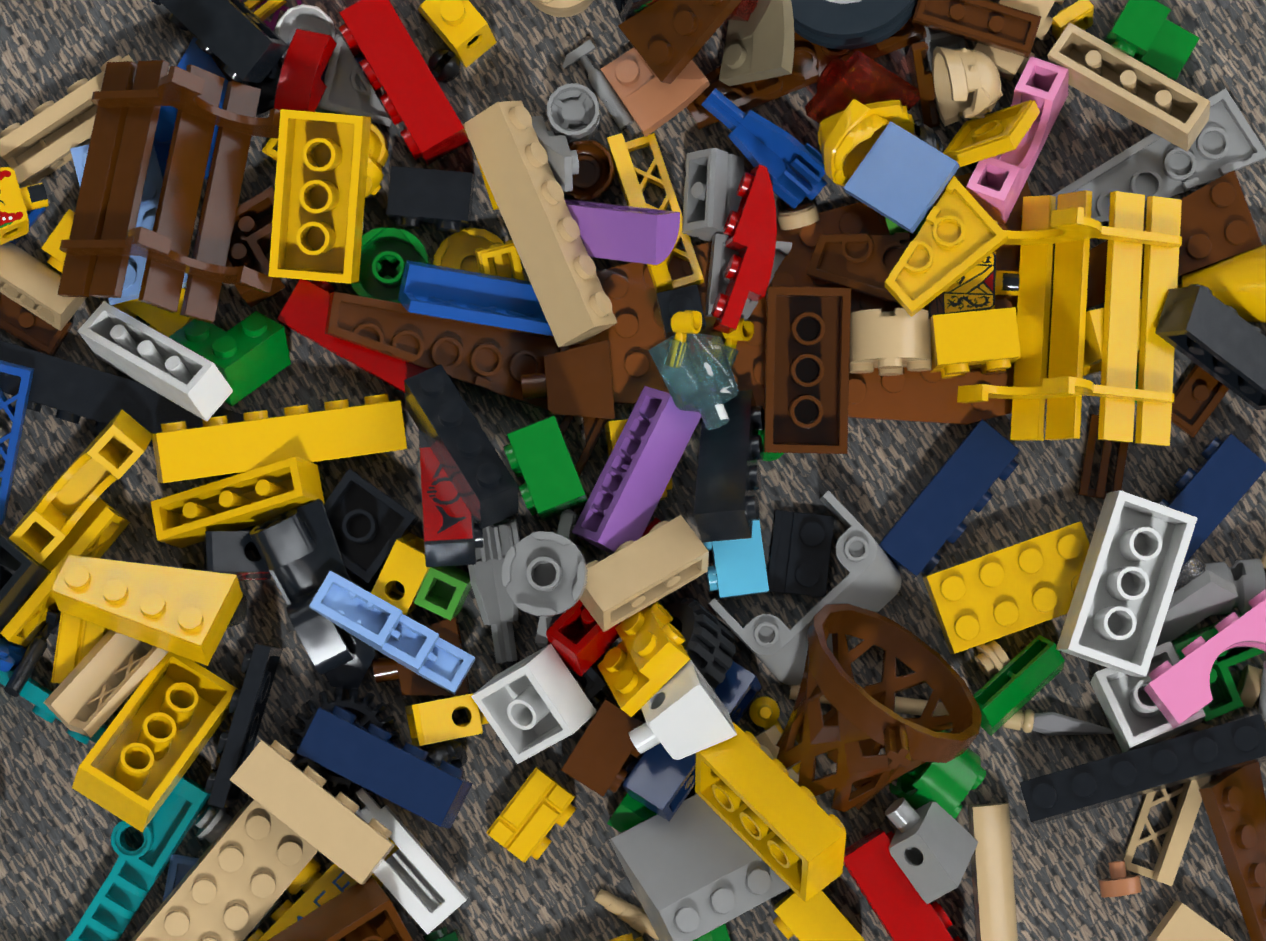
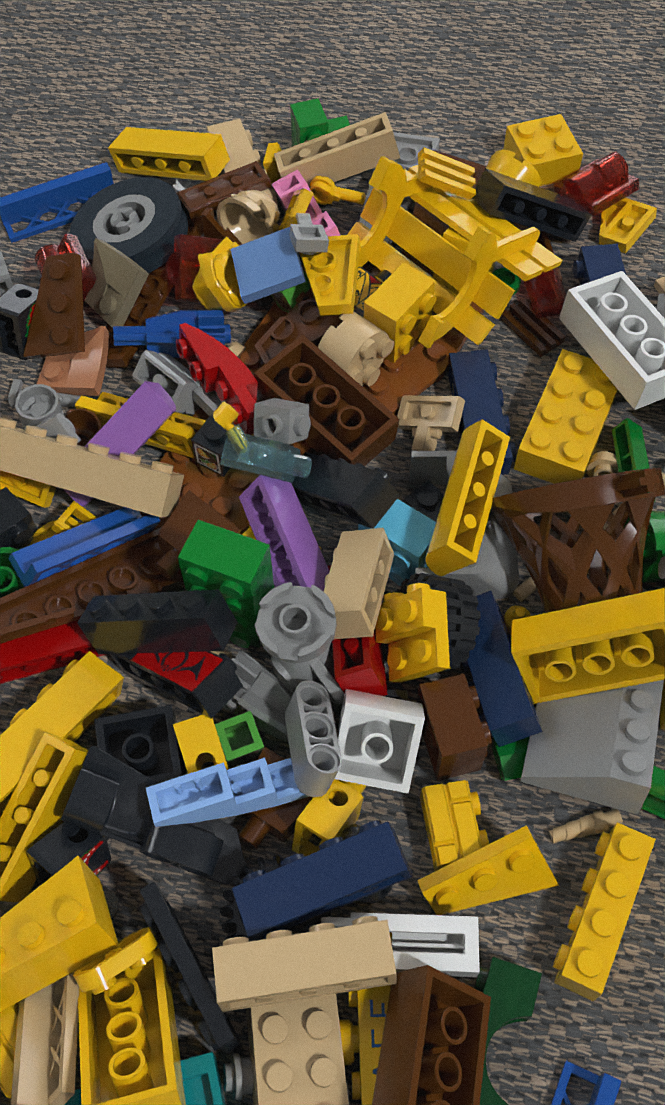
camera: 50 degrees left, 25 degrees down
white torso [628,659,737,760] -> none
none -> yellow plate [73,927,158,995]
none -> light grey brick [254,398,311,445]
none -> light grey beam [285,680,342,797]
none -> light grey plate [289,213,329,255]
none -> yellow plate [310,176,366,205]
none -> tan hinge [397,395,465,451]
none -> yellow wing [417,825,559,915]
none -> yellow tile [418,147,476,200]
none -> yellow brick [426,419,510,576]
none -> clear red slope [524,268,566,318]

